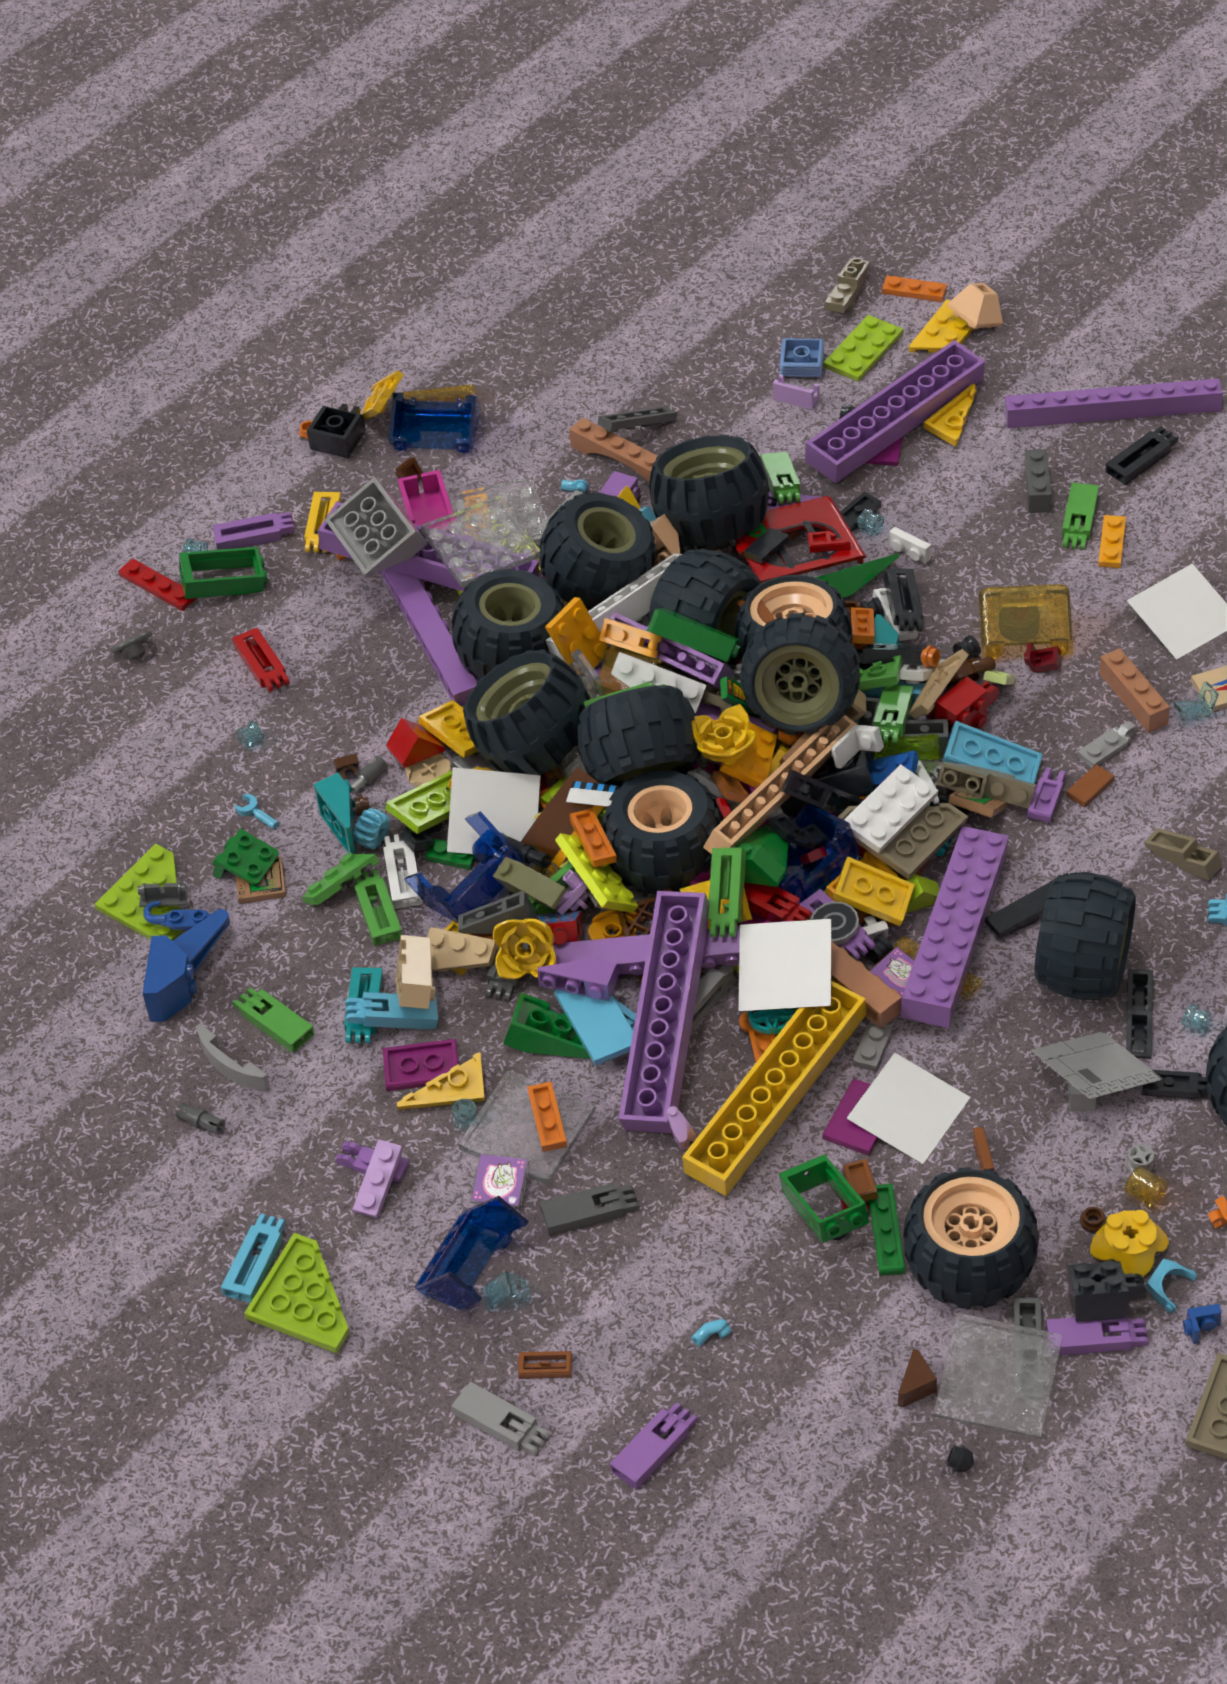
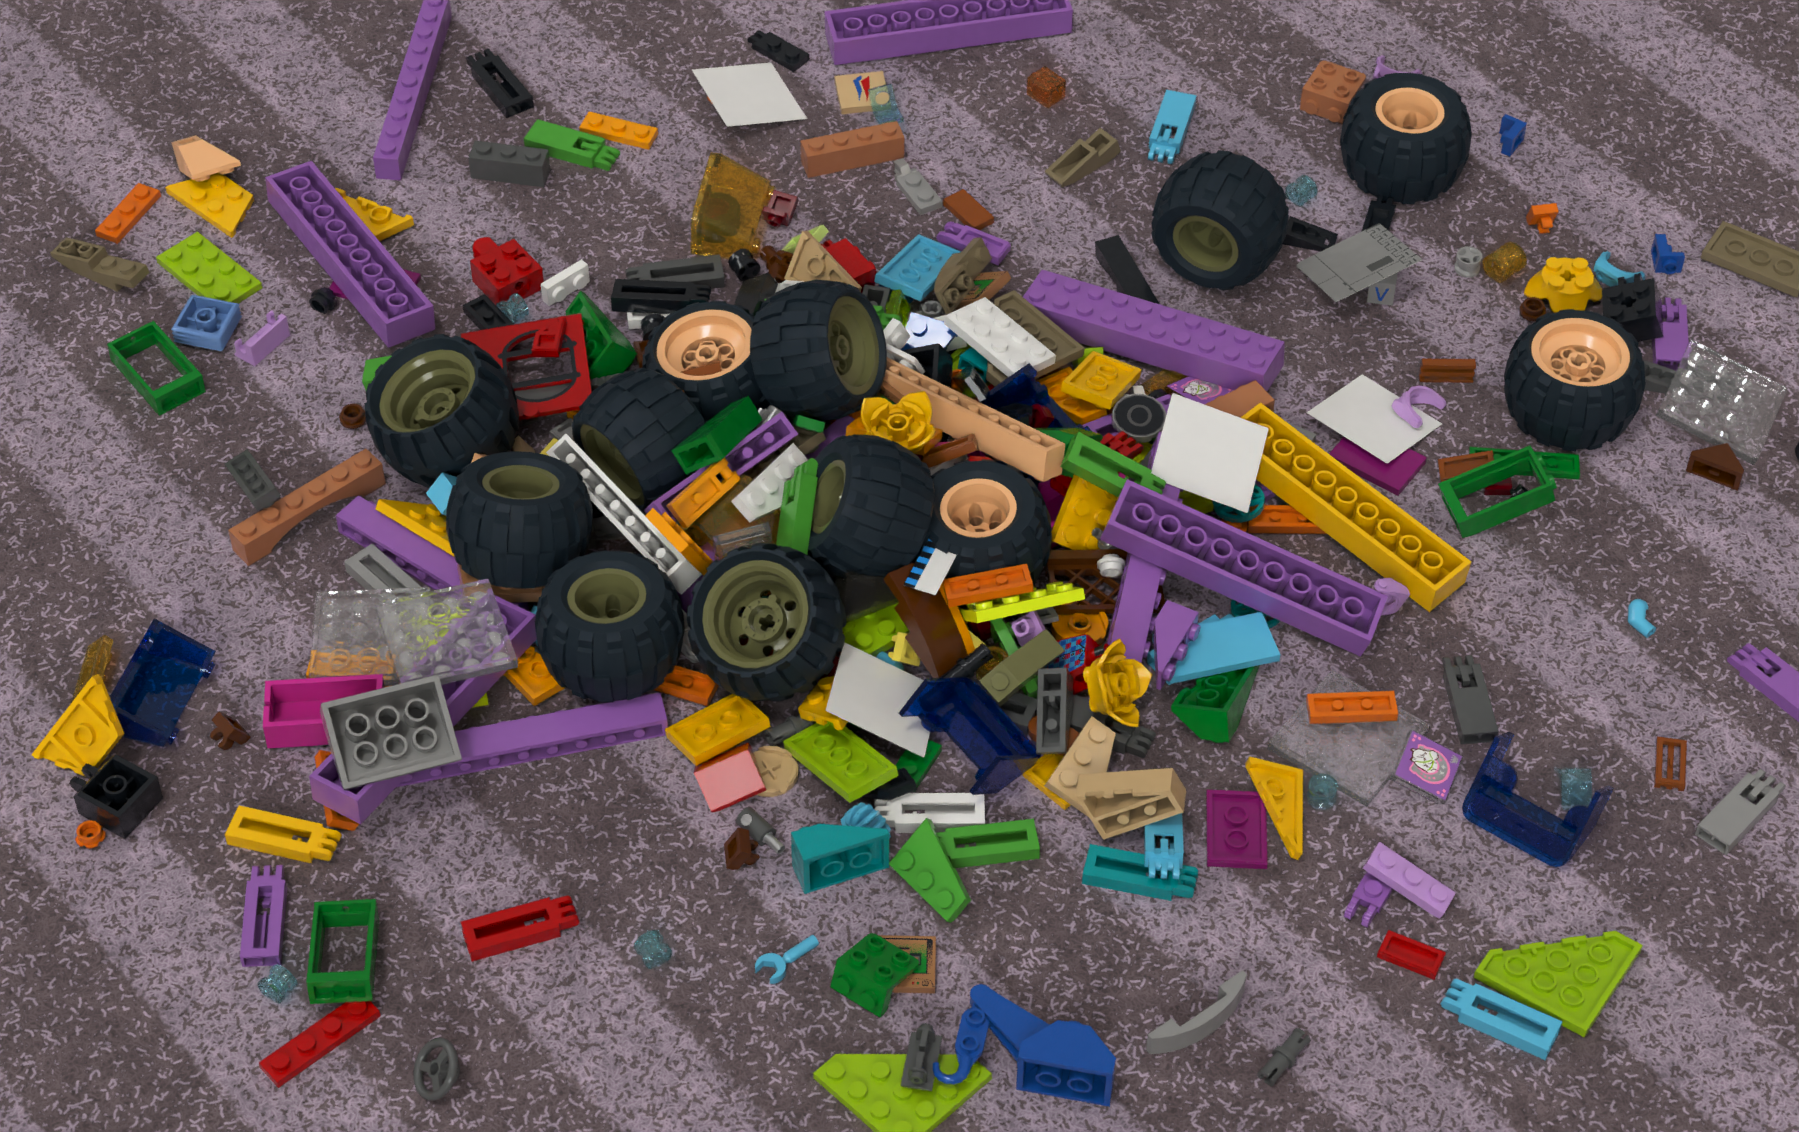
camera: 85 degrees left, 0 degrees up
bright green hinge [232,988,315,1053] -> none
medium azure arm [561,479,589,494] -> none
black tile [744,527,789,564] -> none
orange plate [921,645,941,669] -> none
none -> green window [107,321,206,416]
none -> red brick [470,237,544,310]
none -> dark grey hinge [625,254,725,289]
none -> red tile [1377,930,1446,980]
none -> lavender helmet [1392,386,1446,428]

